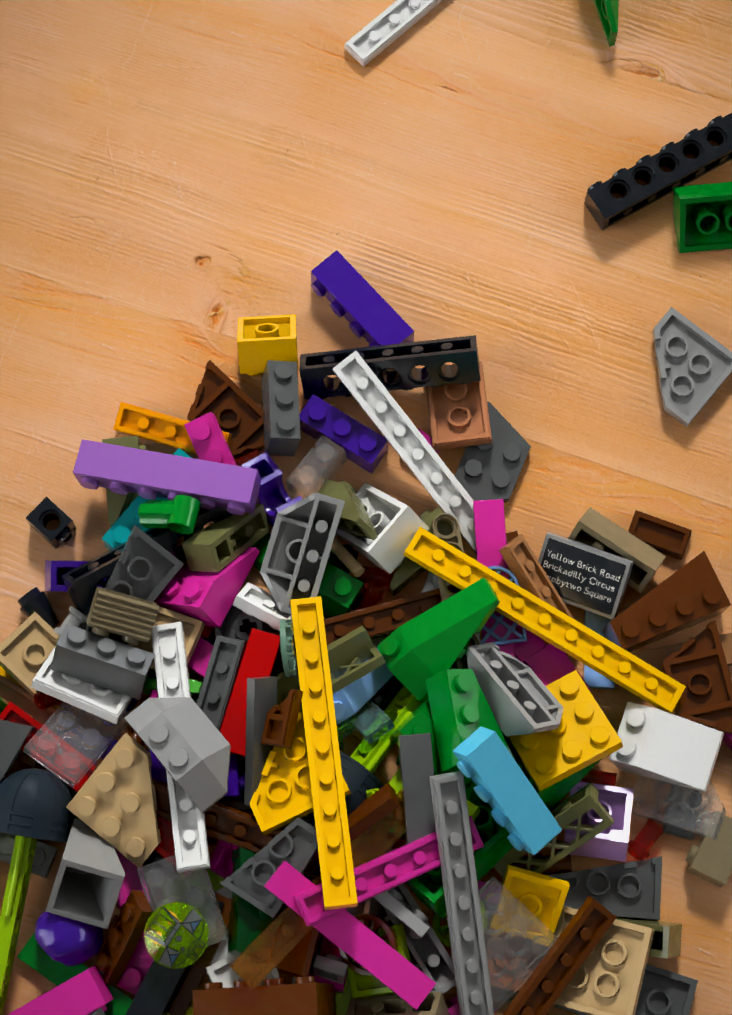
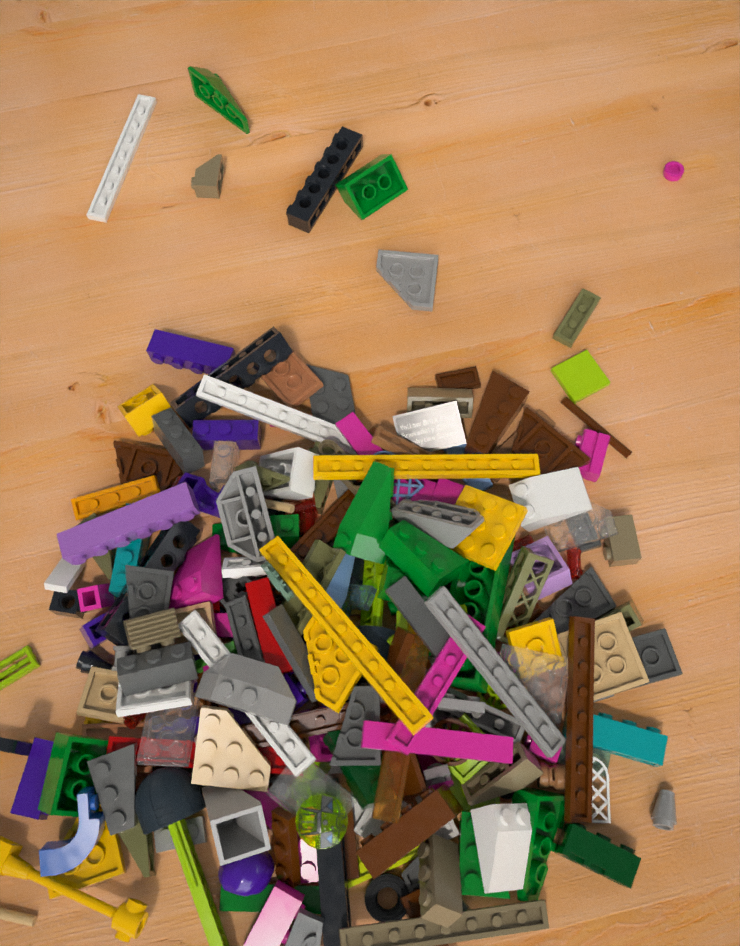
camera: 30 degrees left, 5 degrees down
green piece [138,495,201,534] -> none
olive slope [182,504,271,572] -> none
dark pink plate [184,412,237,466] -> none
reddish brown tile [261,689,303,749] -> none
medium azure brick [453,726,562,855] -> none
none -> white tile [44,558,86,593]
none -> dark pink brick [77,583,115,612]
none -> dark tan slope [191,154,225,199]

